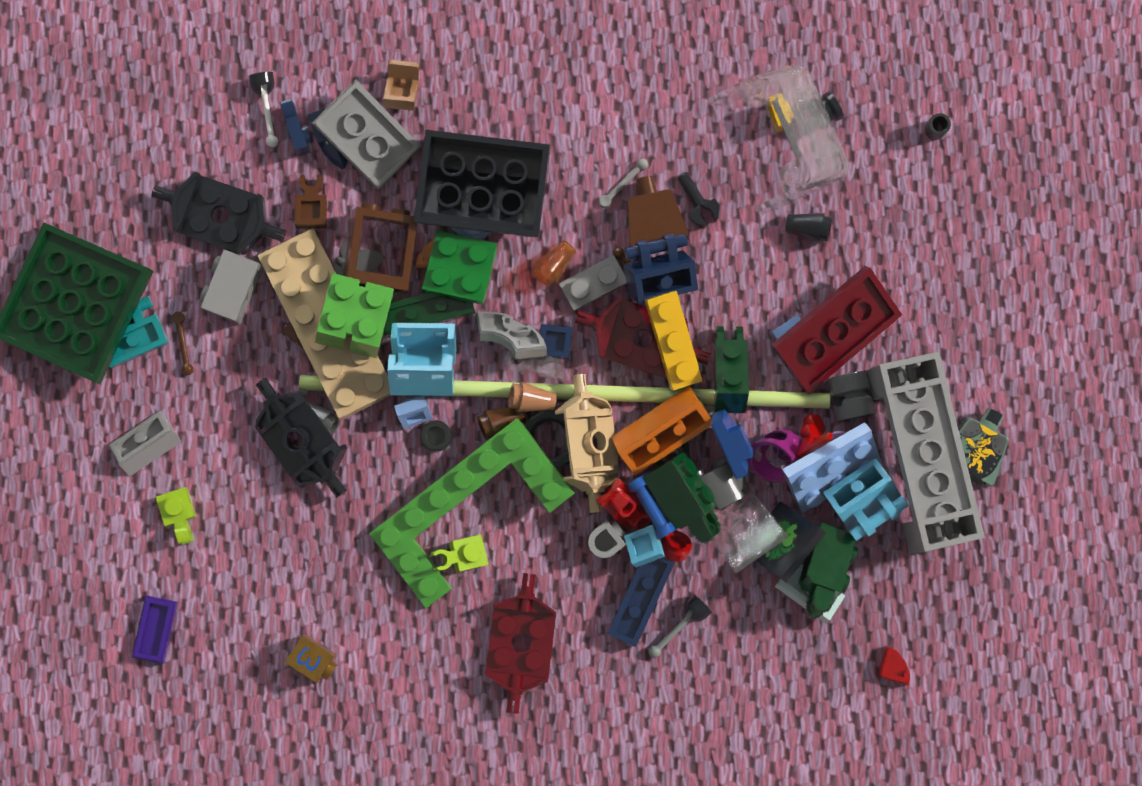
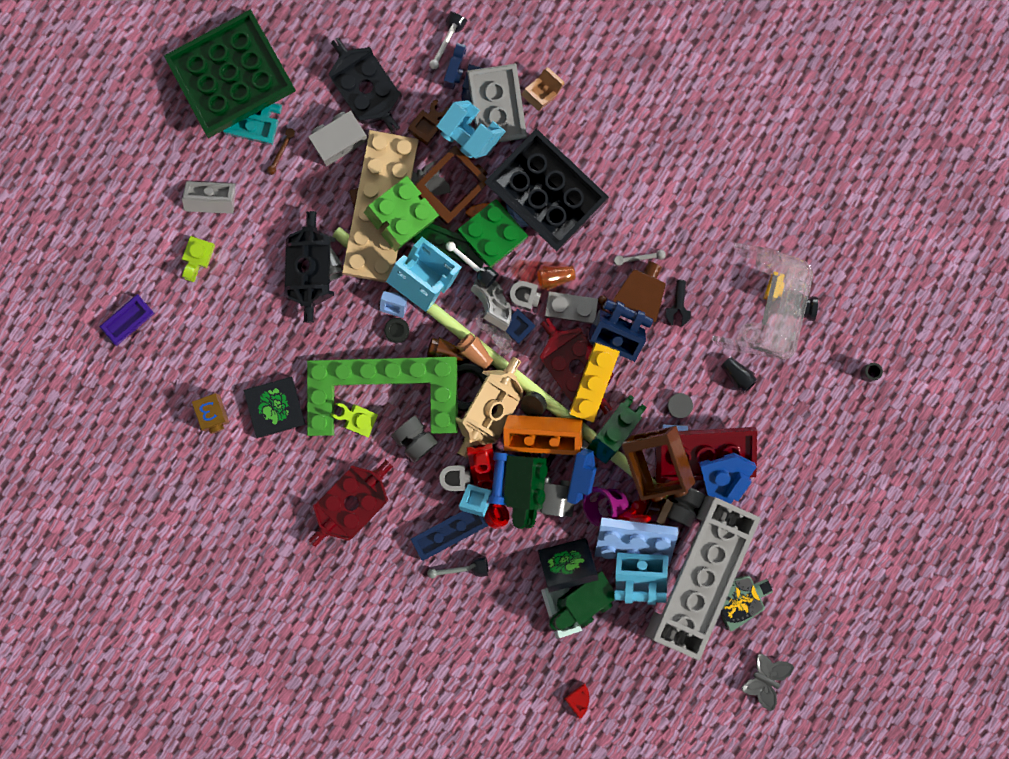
camera: 35 degrees right, 0 degrees up
clear tile [711,490,787,574] -> none
none -> black tile [243,377,306,439]
none -> dark grey wheel [391,415,438,463]
none -> medium azure piece [436,100,506,158]
none -> hinge [446,241,499,289]
none -> light grey plate [510,281,541,312]
none -> pearl dark grey tile [521,391,547,416]
none -> reddish brown window [622,426,695,502]
none -> dark brown tile [643,498,673,525]
none -> dark grey tile [667,393,693,419]
none -> blue plate [699,453,756,504]
none -> dark grey piece [741,654,794,711]

